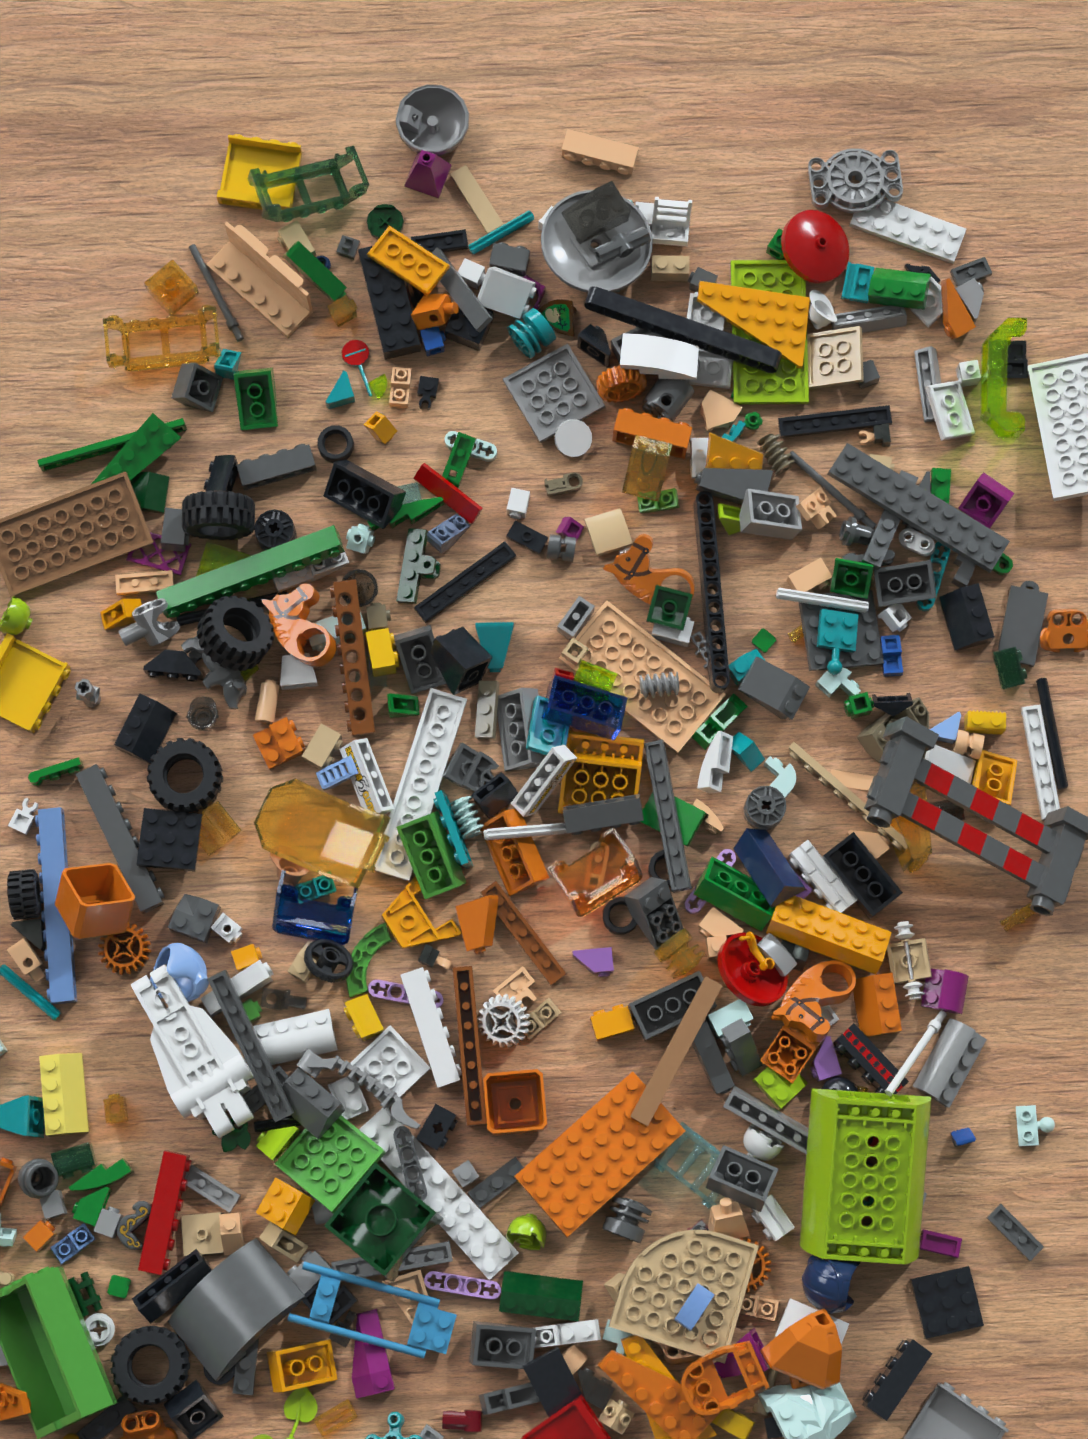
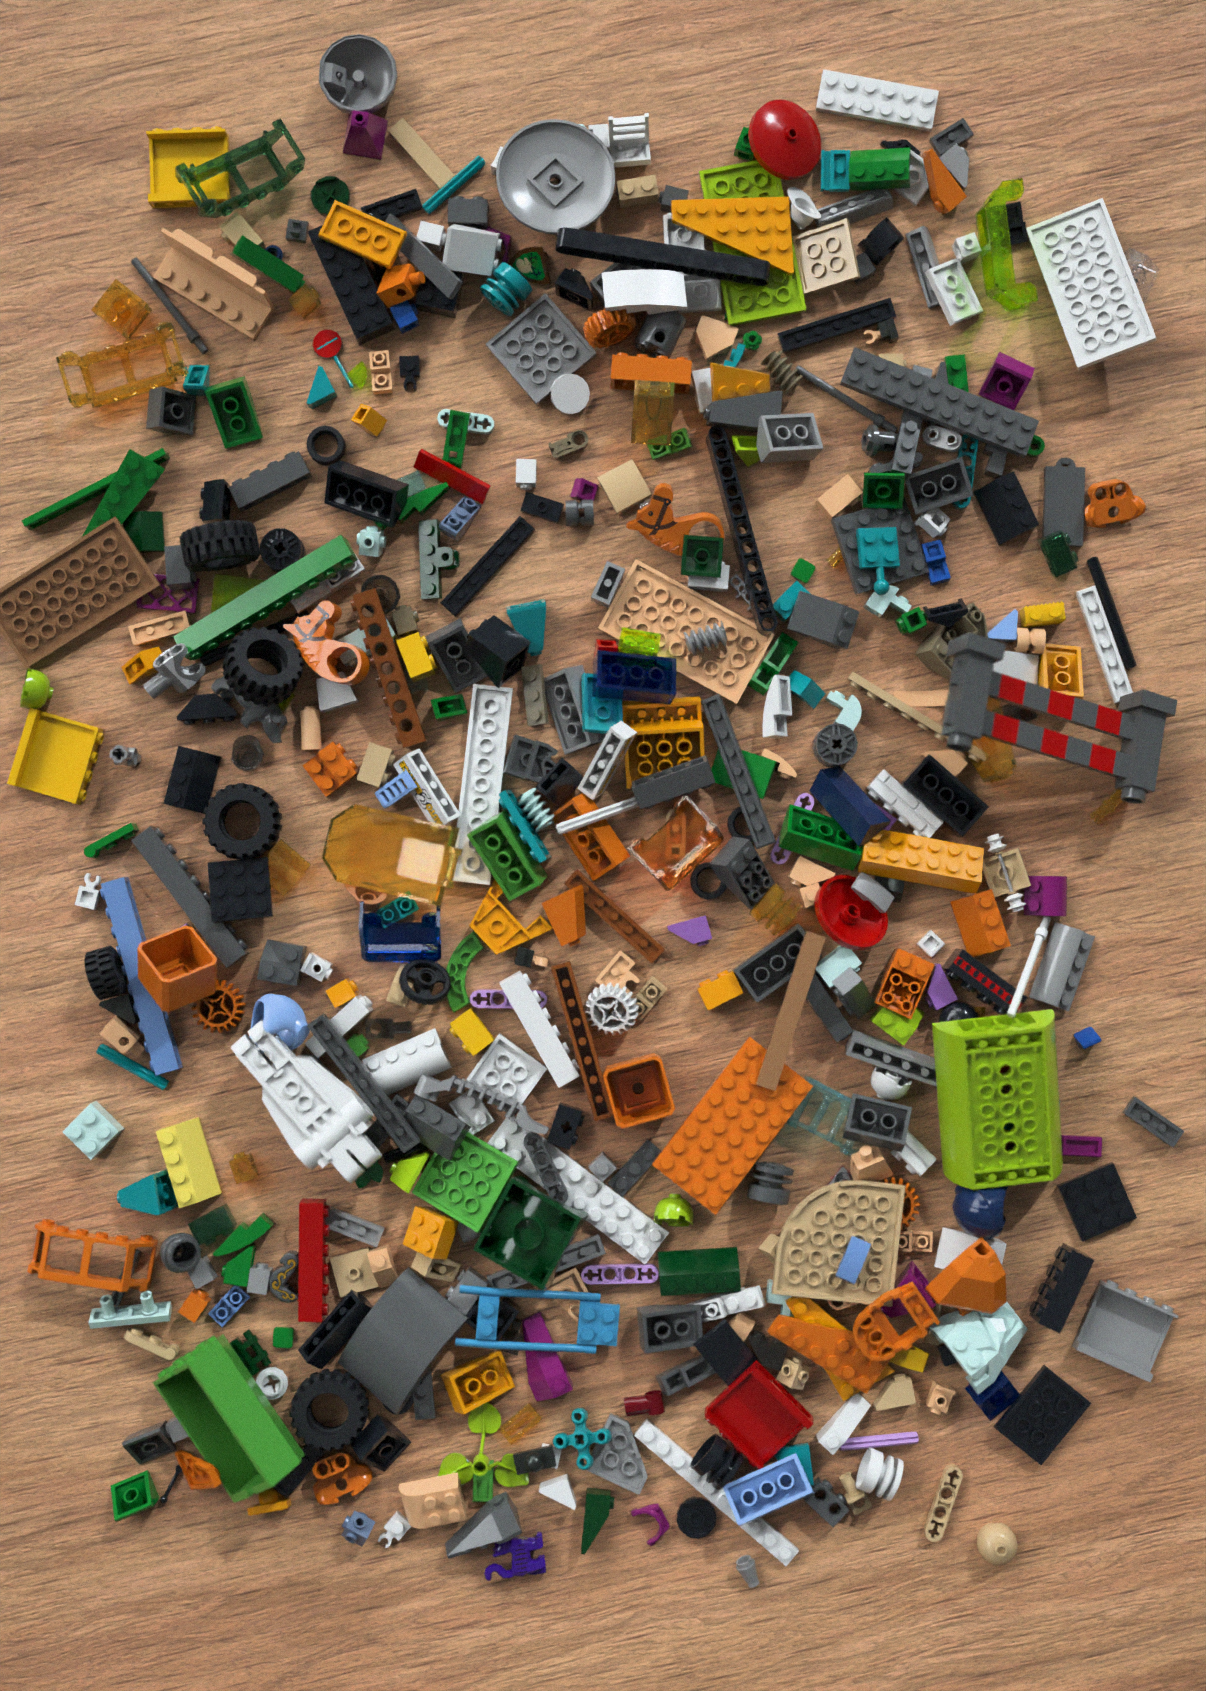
camera: 10 degrees left, 10 degrees up
light nougat brick [561,129,639,175] -> none
clear smoke slope [562,181,631,244] -> none
tan plate [562,638,588,666] -> none
dark grey piece [594,226,651,264] -> none
light orange piece [739,931,775,971] -> none
orange animal [771,960,856,1042] -> none
white axle [776,588,869,613] -> none
light nougat plate [796,487,836,529] -> none
light grey piece [808,148,903,213] -> none
light aqua plate [1015,1105,1055,1146] -> none
none -> black brick [857,217,905,266]

